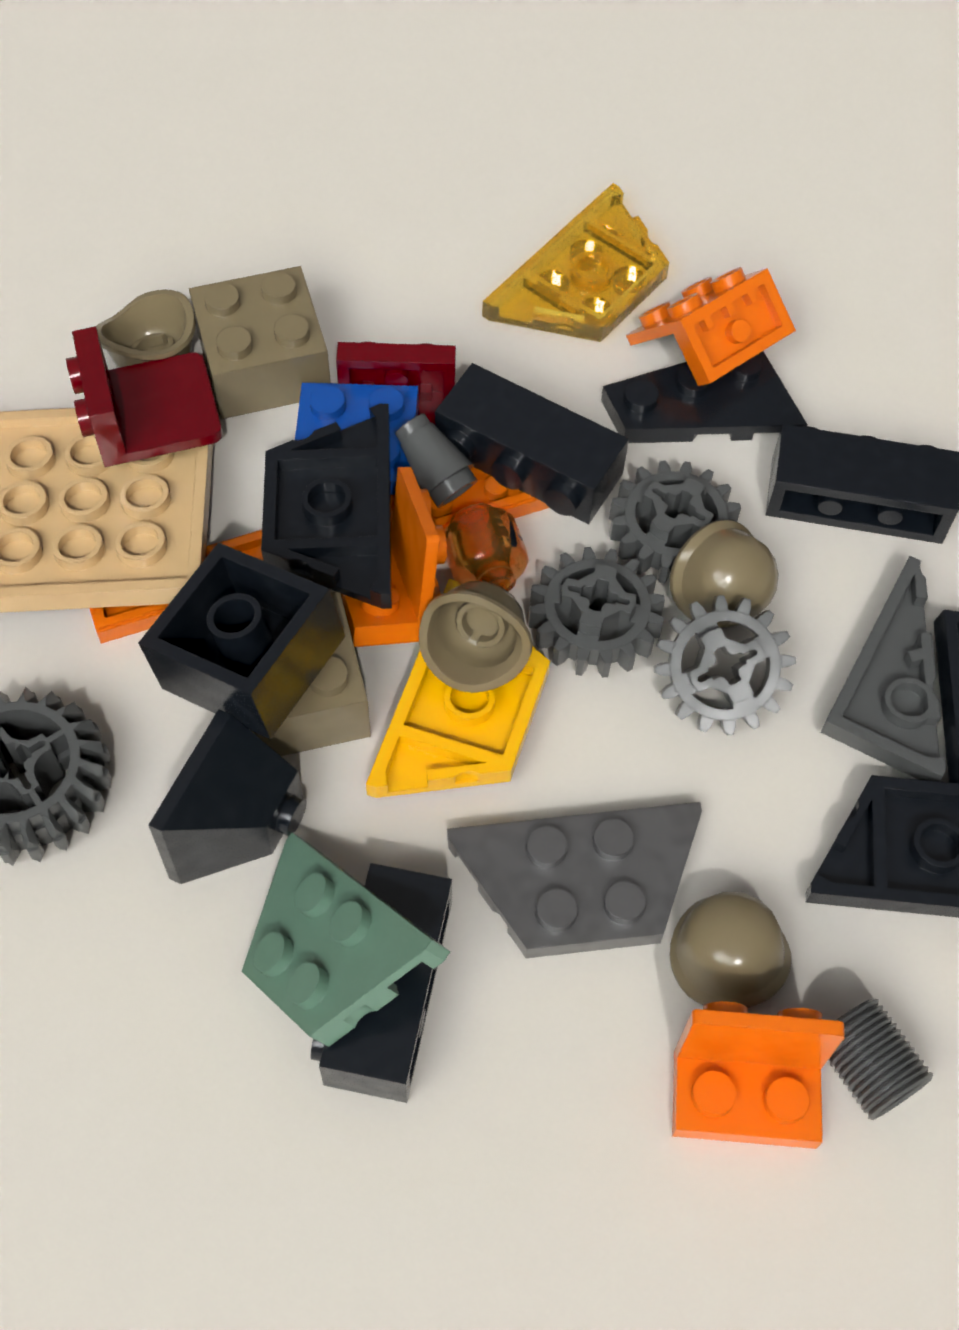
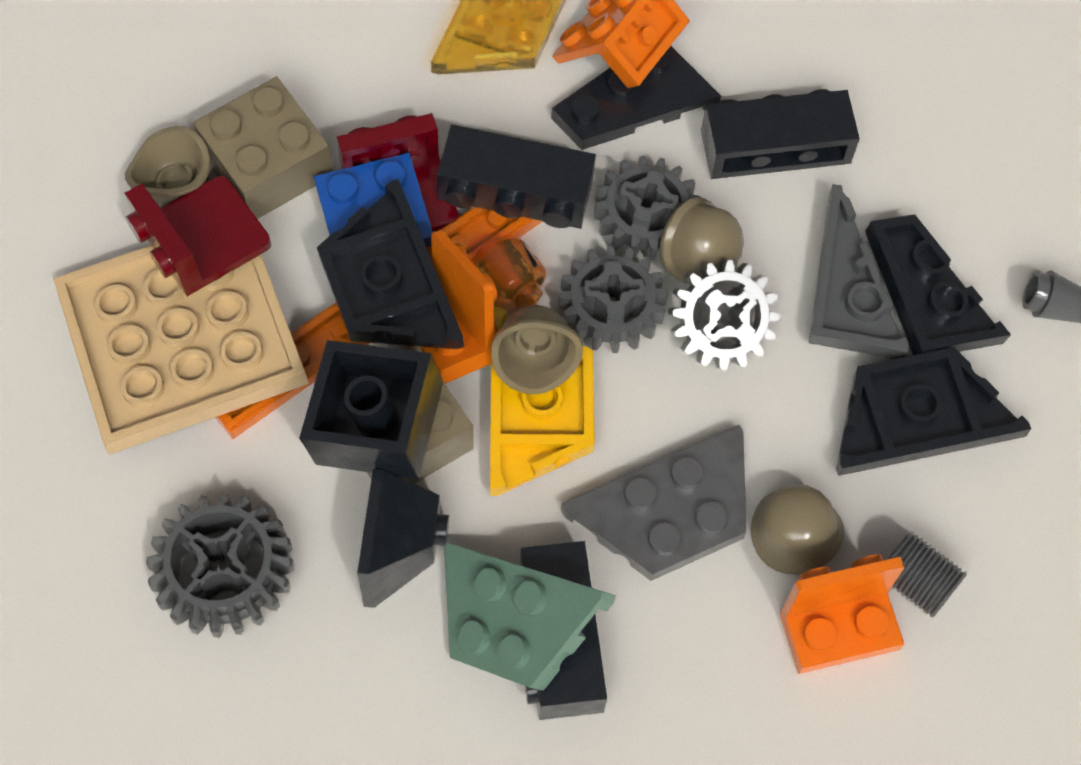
camera: 20 degrees left, 5 degrees up
dark grey cone [395,413,478,508] -> none

